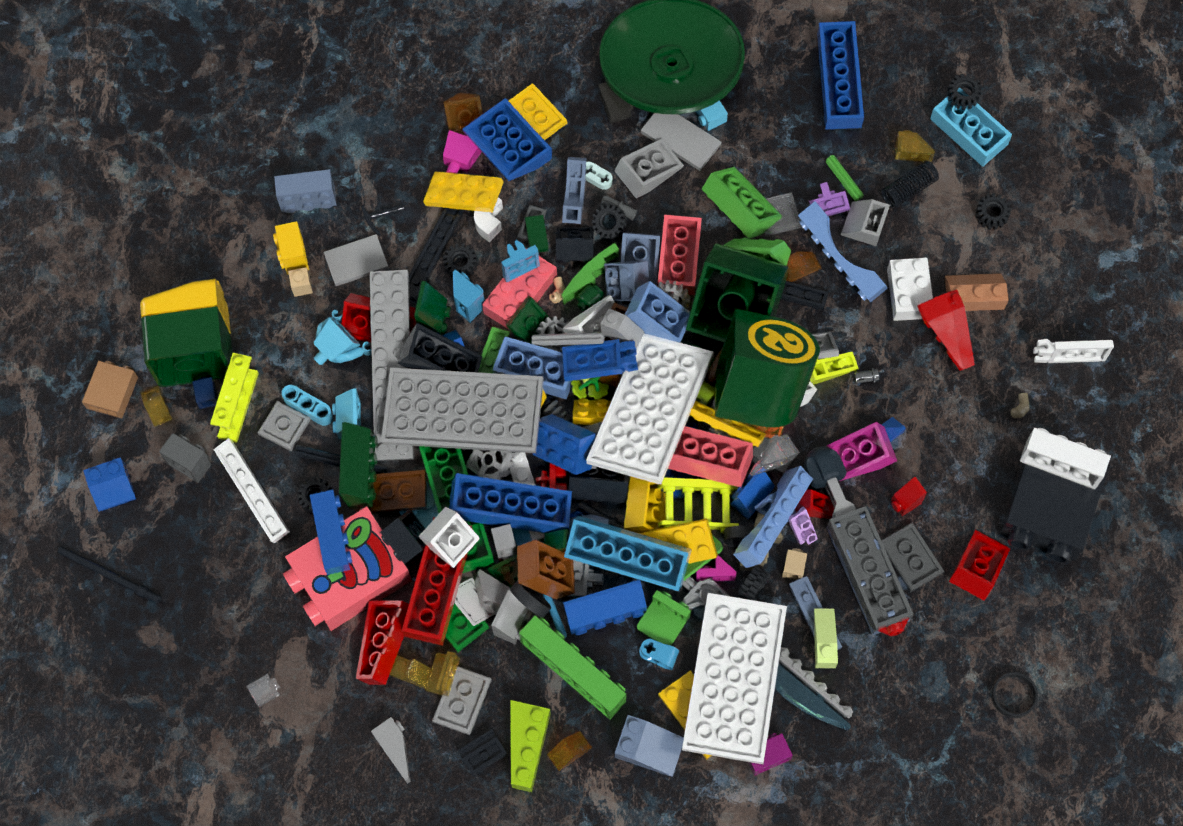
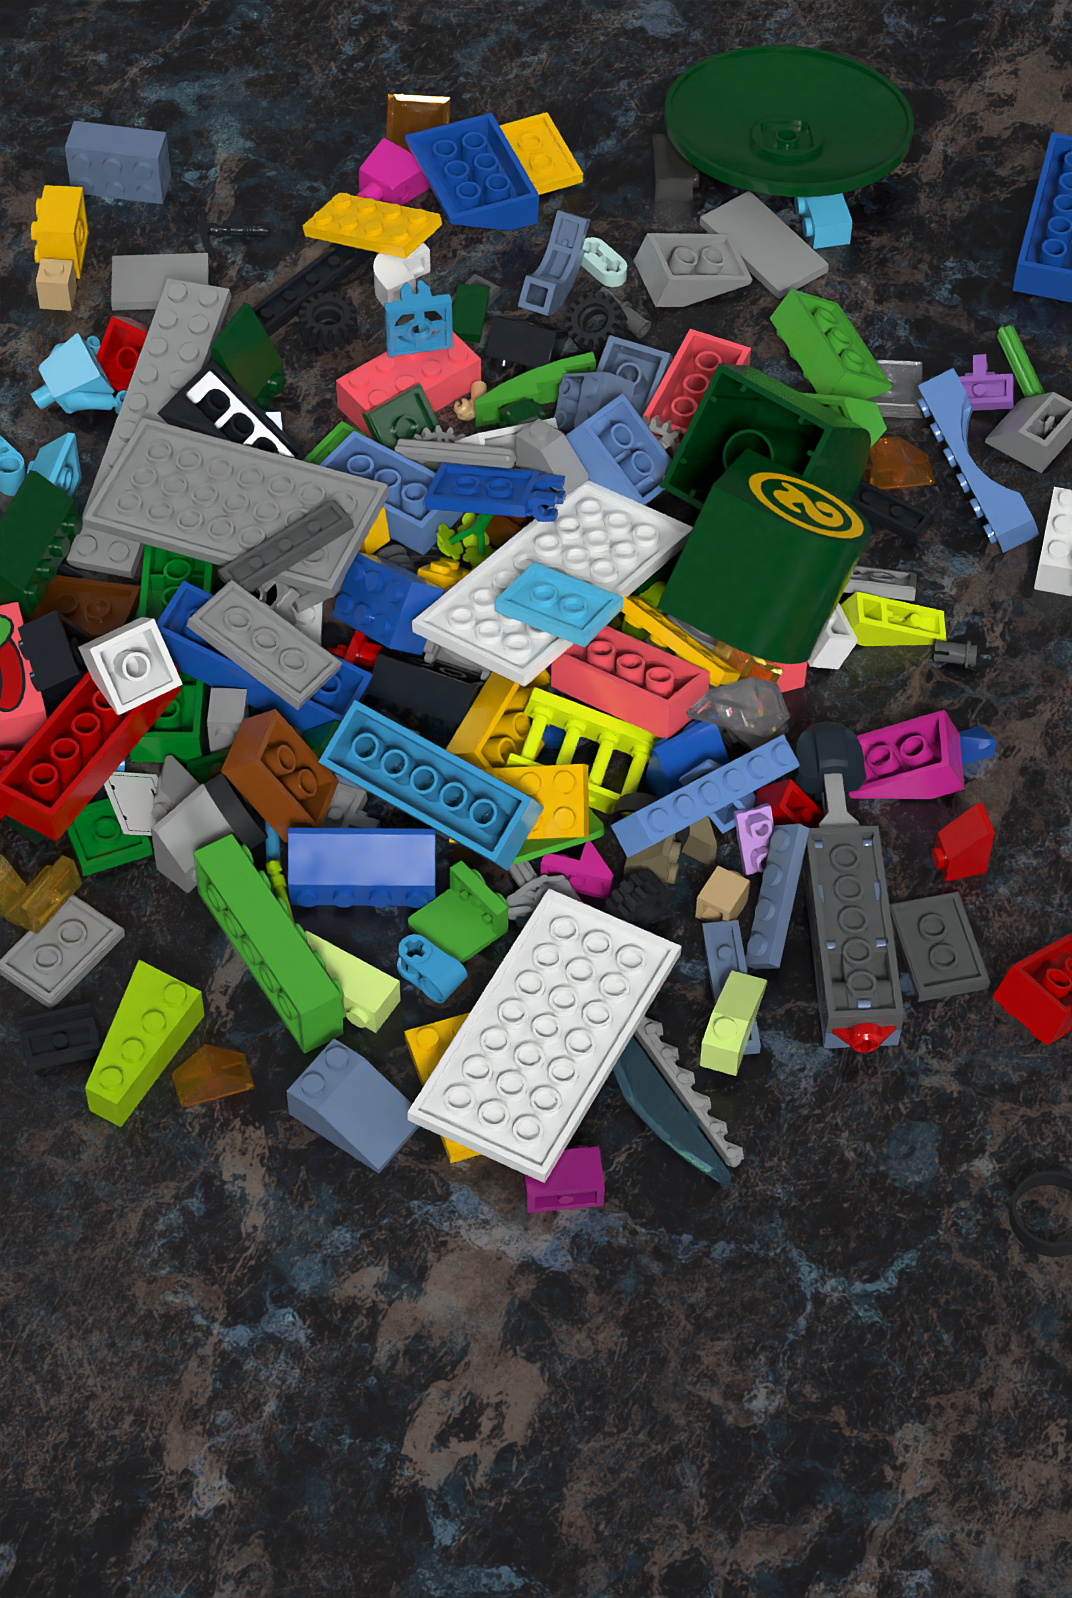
camera: 15 degrees right, 15 degrees down
dark azure slope [453,269,485,322] -> none
none -> light grey tile [186,580,343,710]
none -> dark grey tile [218,499,354,593]
none -> lime piece [265,860,294,925]
none -> yellowish green slope [305,931,401,1033]
none -> medium azure plate [494,562,623,648]
none -> sand blue plate [745,823,810,969]

